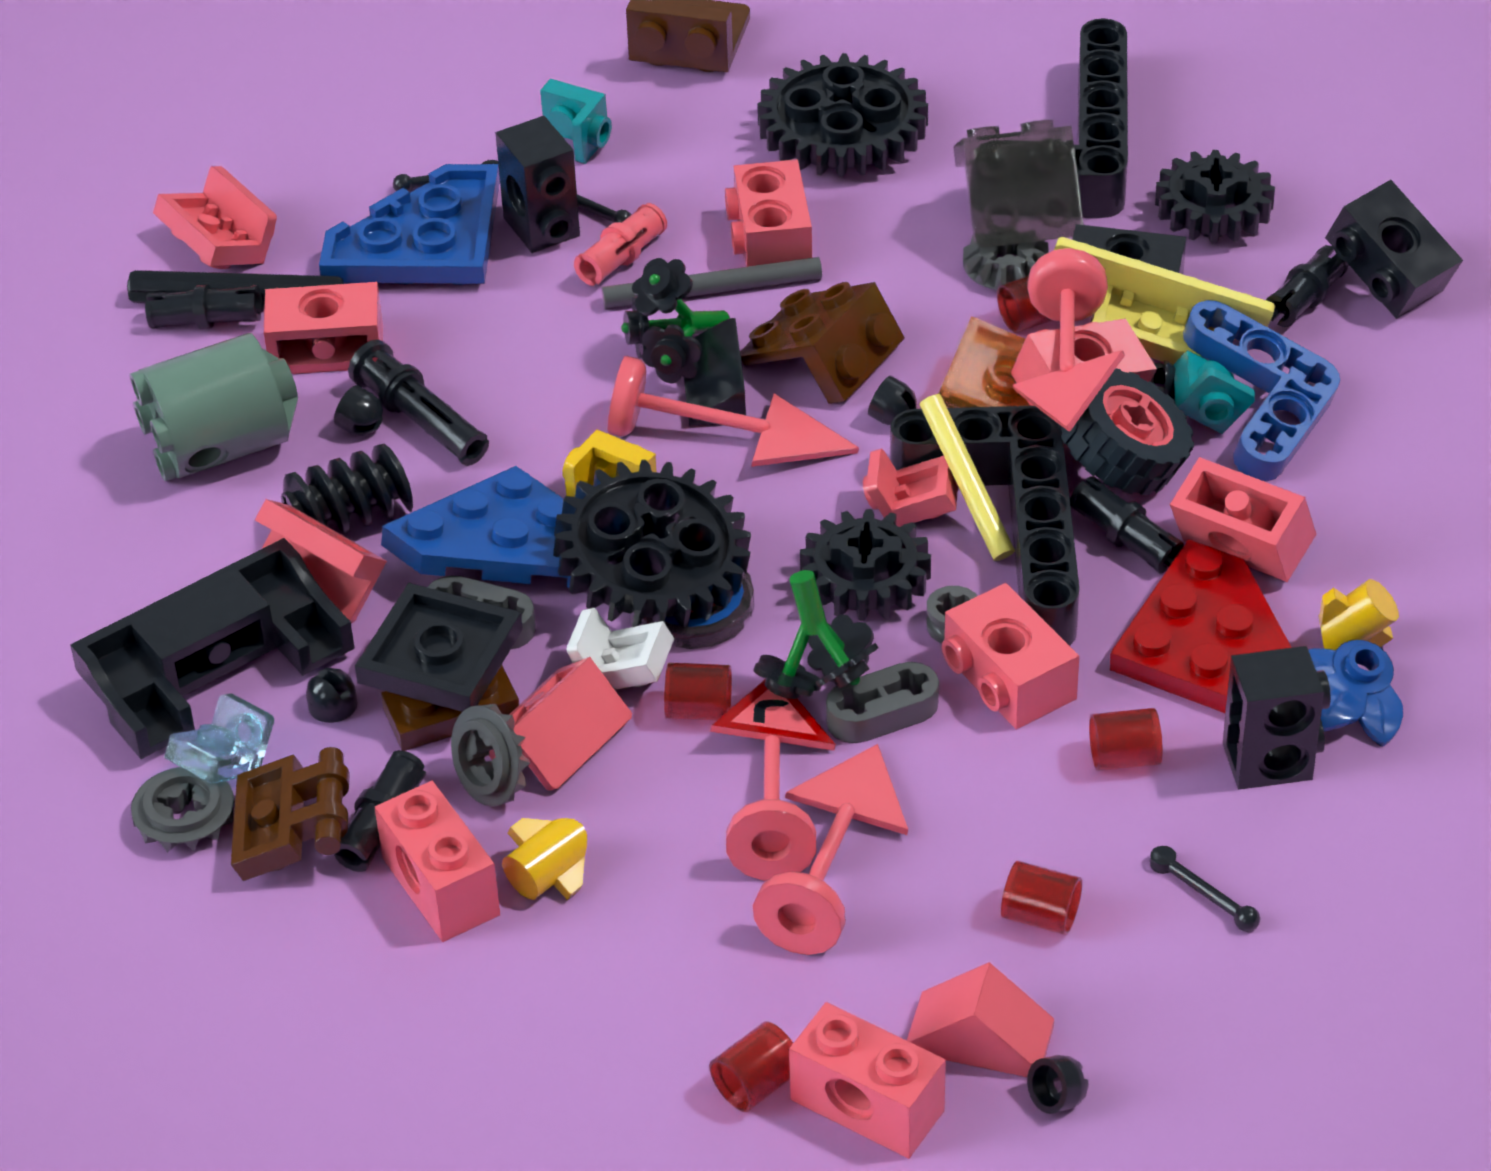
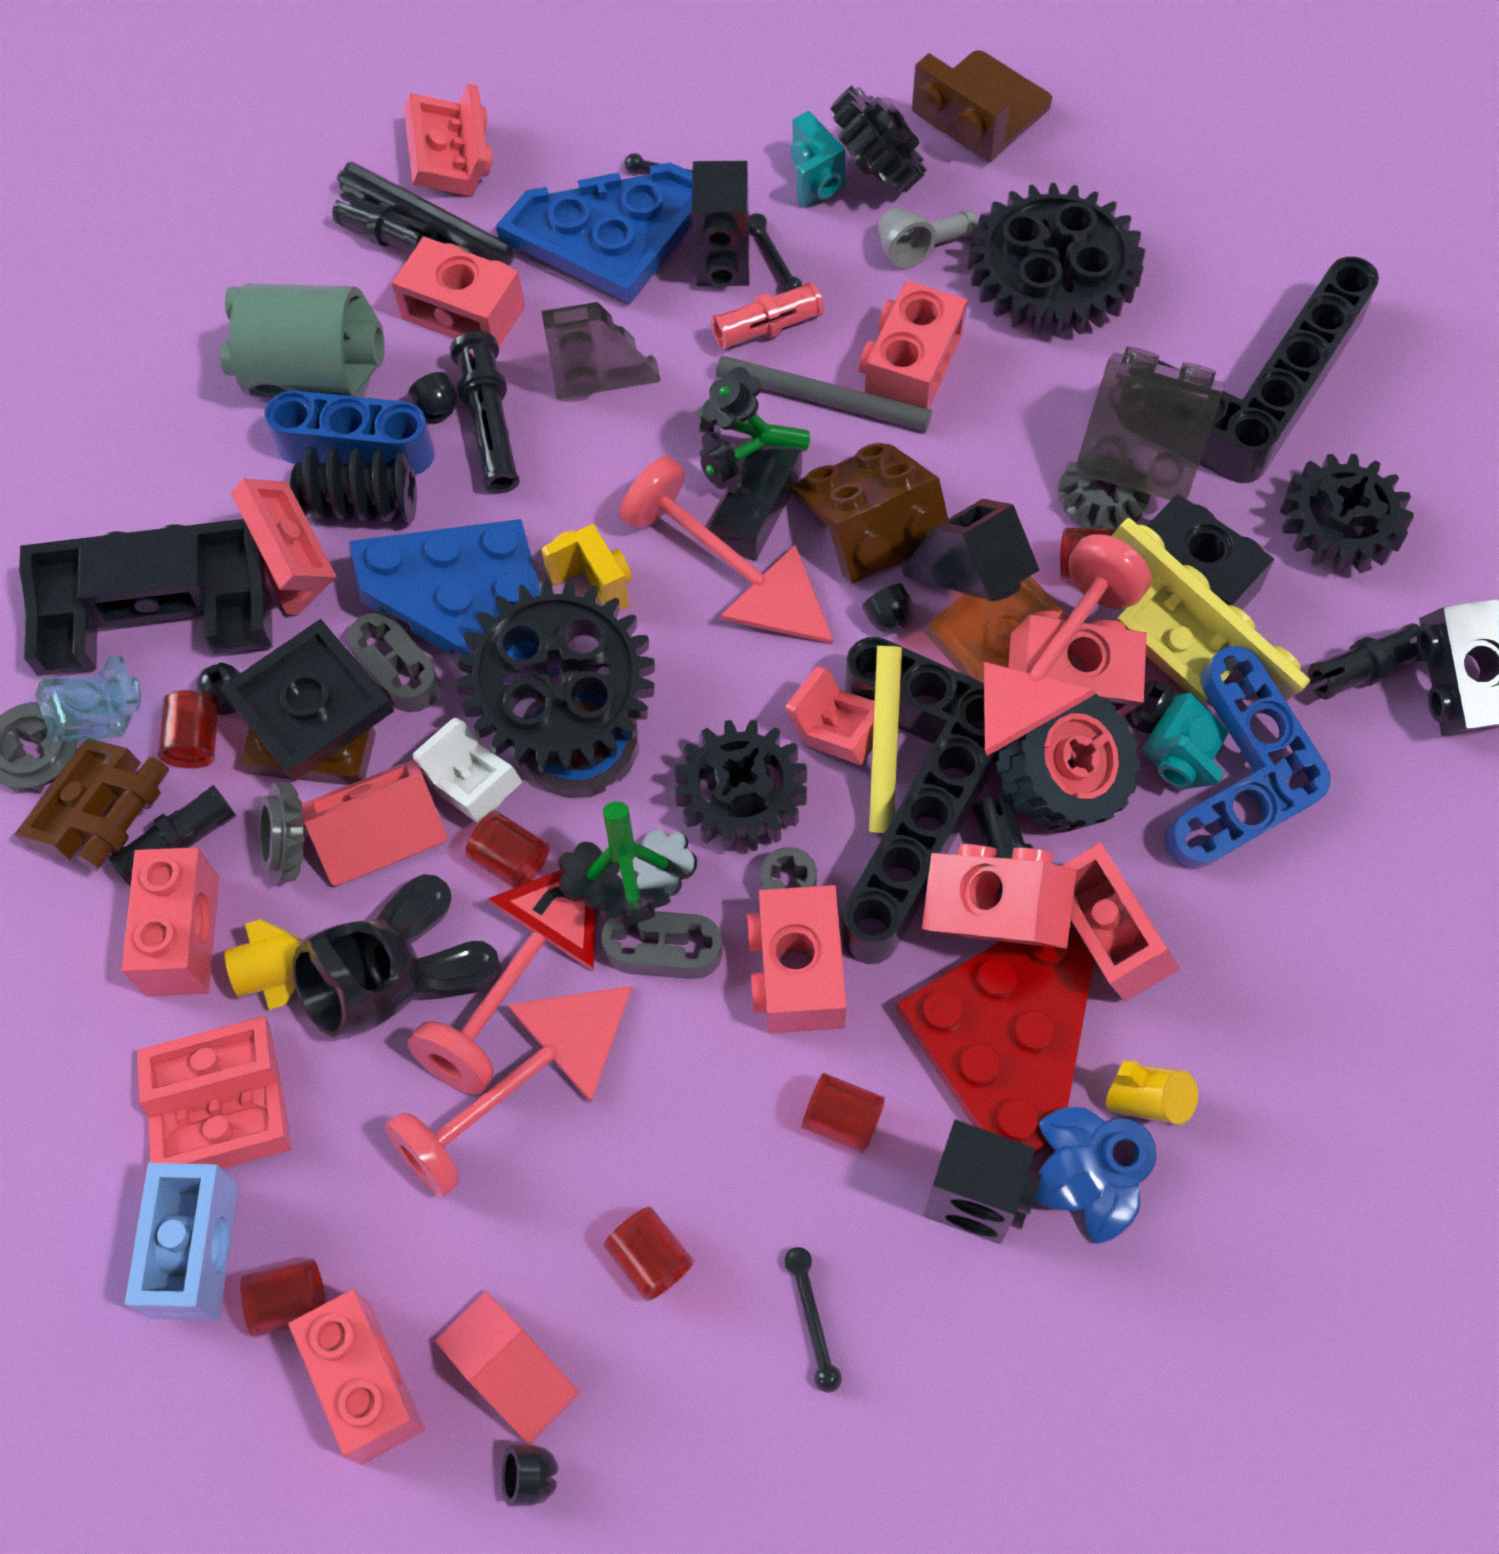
camera: 30 degrees right, 20 degrees up
none -> light blue brick [125,1163,239,1321]
none -> coral slope [137,1016,291,1169]
none -> clear red beam [158,690,219,769]
none -> blue beam [264,391,435,475]
none -> black piece [292,874,500,1039]
none -> clear smoke wing [541,302,661,399]
none -> black gear [830,85,927,193]
none -> light grey bar [878,207,978,269]
none -> black slope [902,498,1040,601]
none -> coral brick [922,844,1076,949]

